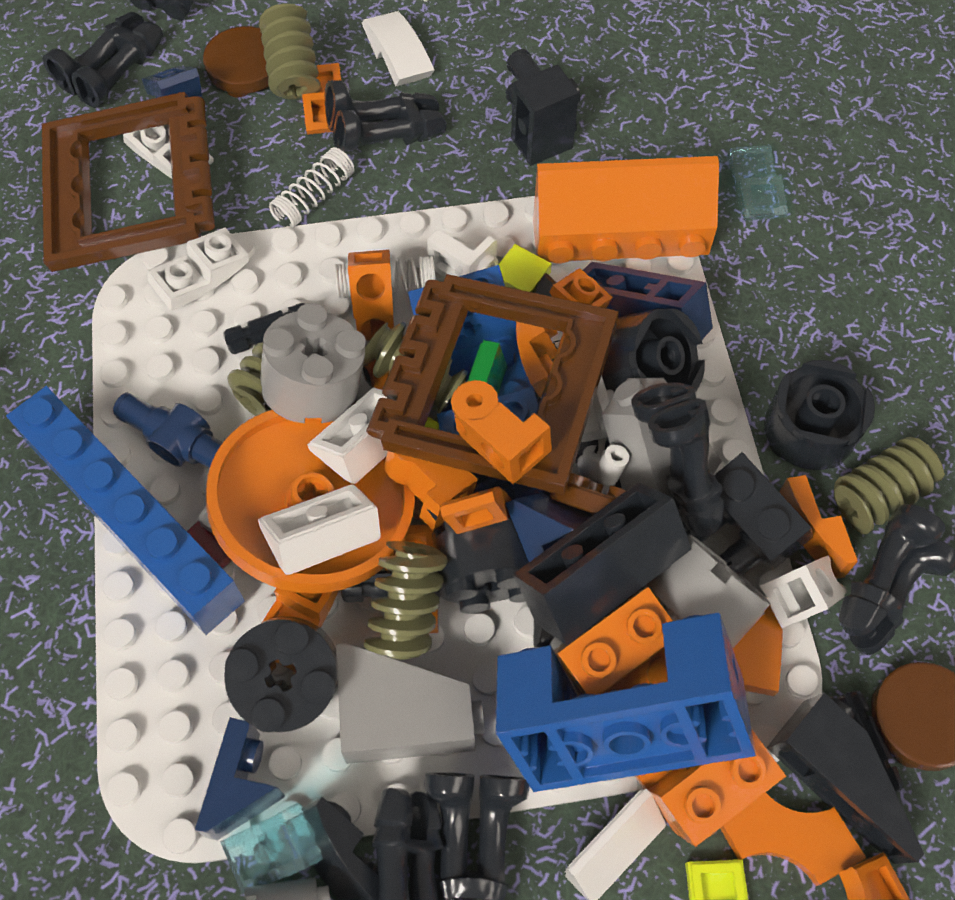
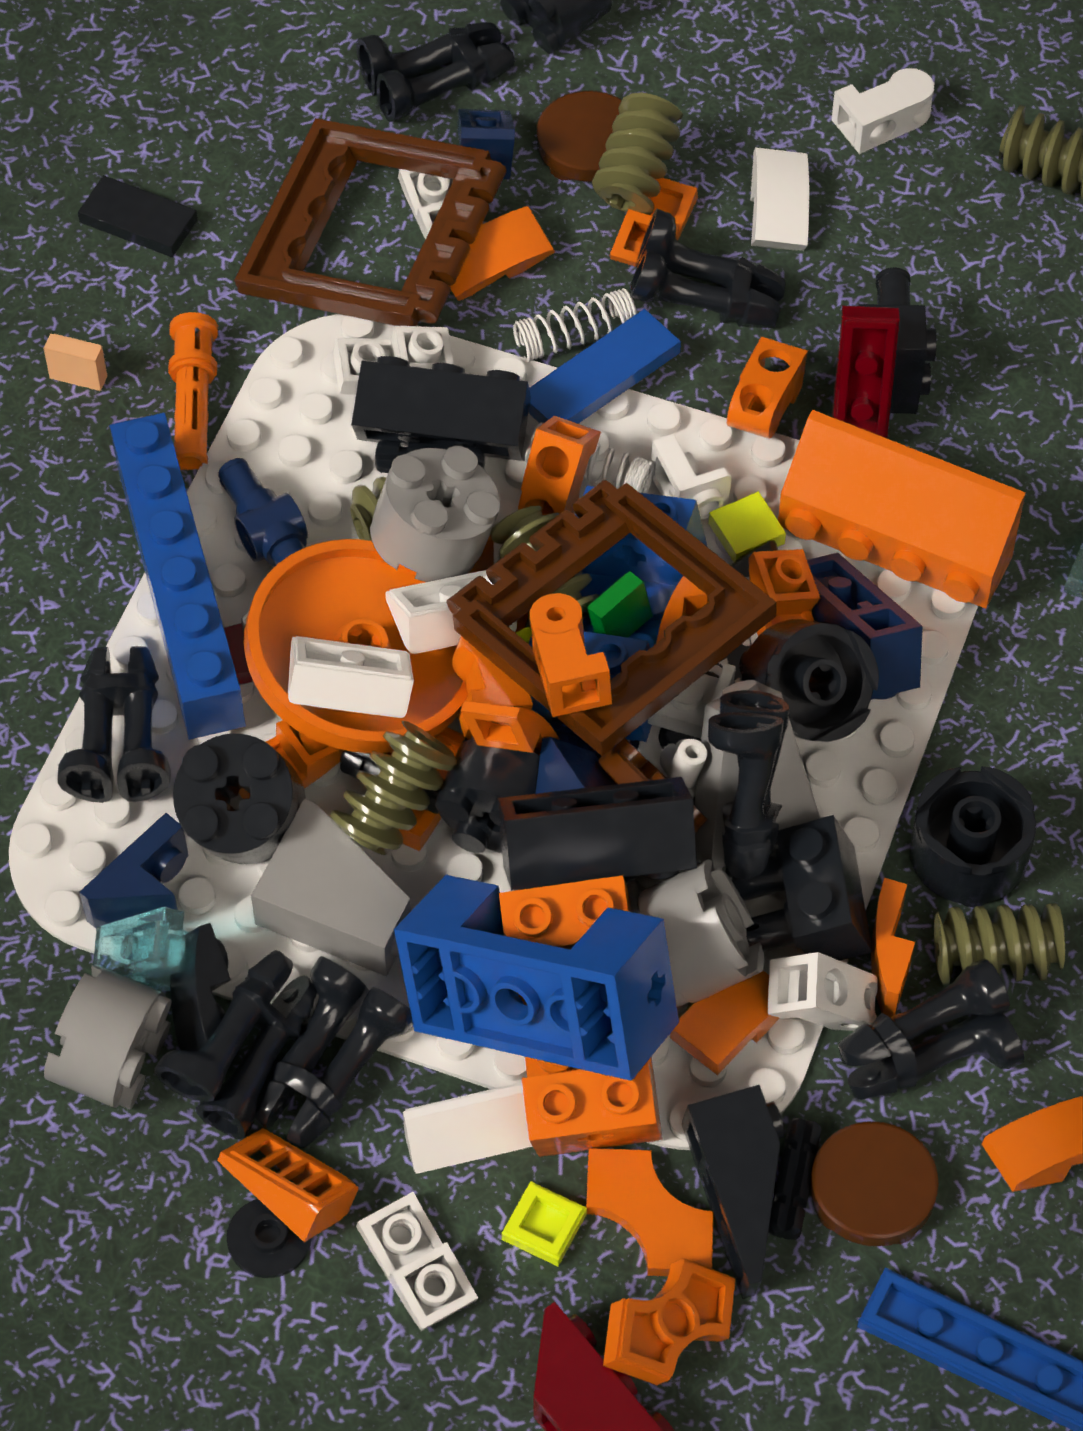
camera: 30 degrees right, 5 degrees down
none -> black piece [57,646,171,803]
none -> orange pin [168,312,218,470]
none -> black brick [351,356,531,461]
none -> orange slope [449,206,555,301]
none -> blue tile [529,308,681,424]
none -> orange leg [727,336,808,439]
none -> dark red tile [832,305,900,438]

